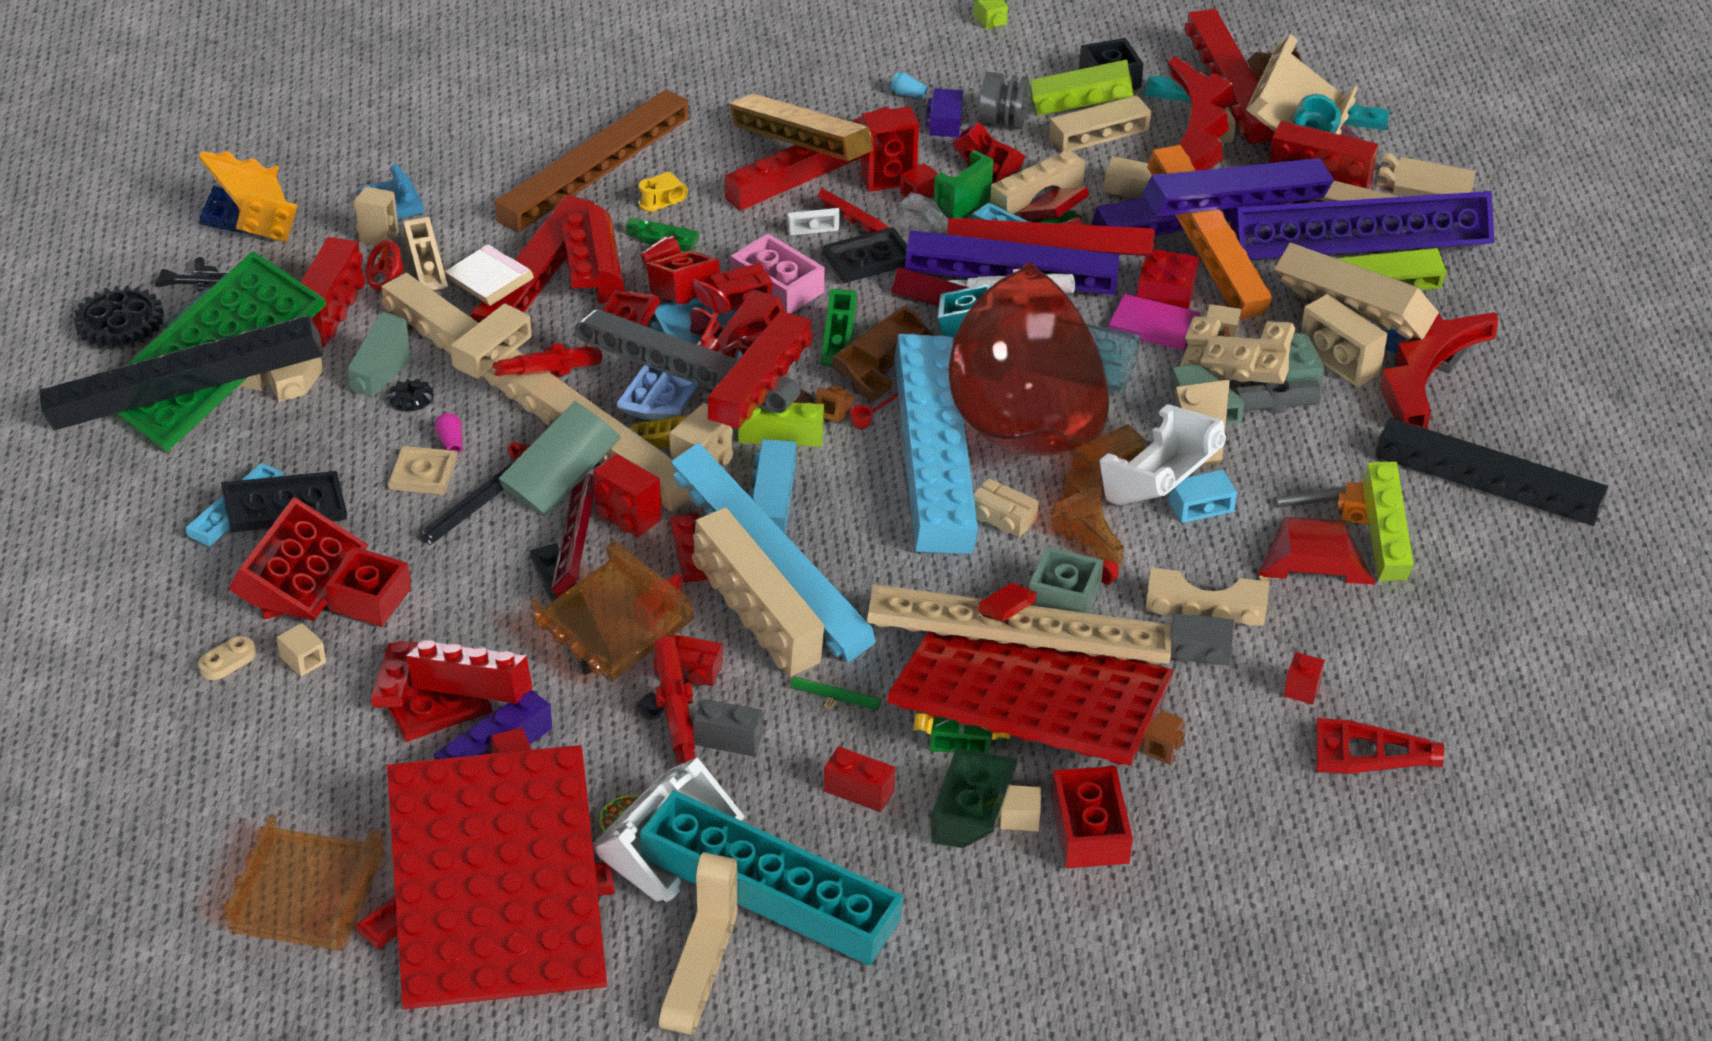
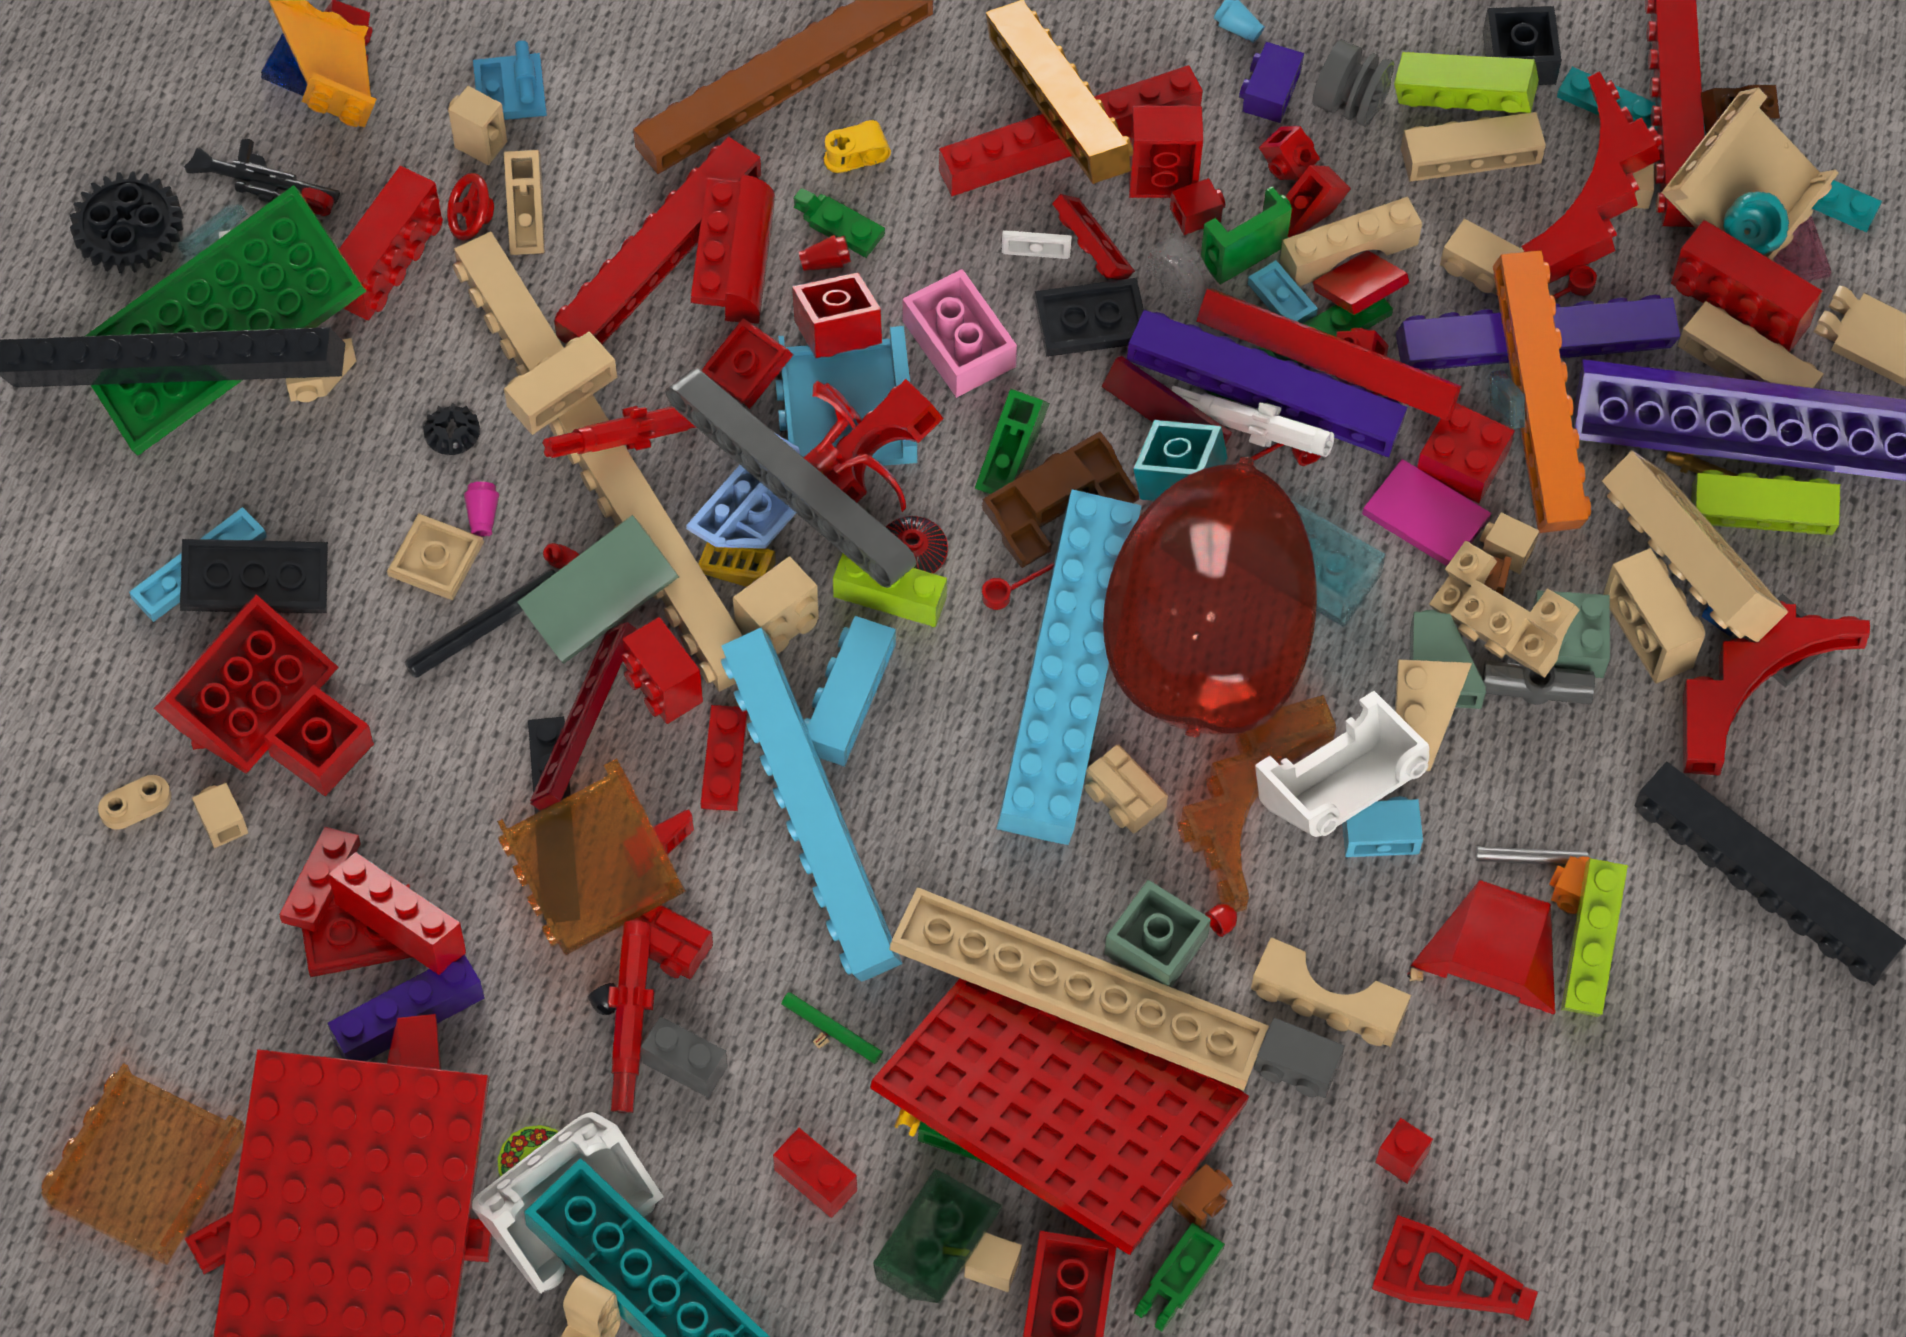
camera: 15 degrees right, 20 degrees up
sand green slope [347,311,411,397] -> none
tile [444,244,534,305] -> none
tan brick [692,507,824,677] -> none
red brick [708,311,813,429] -> none
red brick [710,263,772,313] -> none
dark orange brick [815,386,854,422] -> none
red tile [978,582,1037,622] -> none
dark purple brick [1142,158,1334,217] -> none
none -> green hinge [1134,1223,1225,1332]
none -> clear light blue tile [1490,370,1525,429]

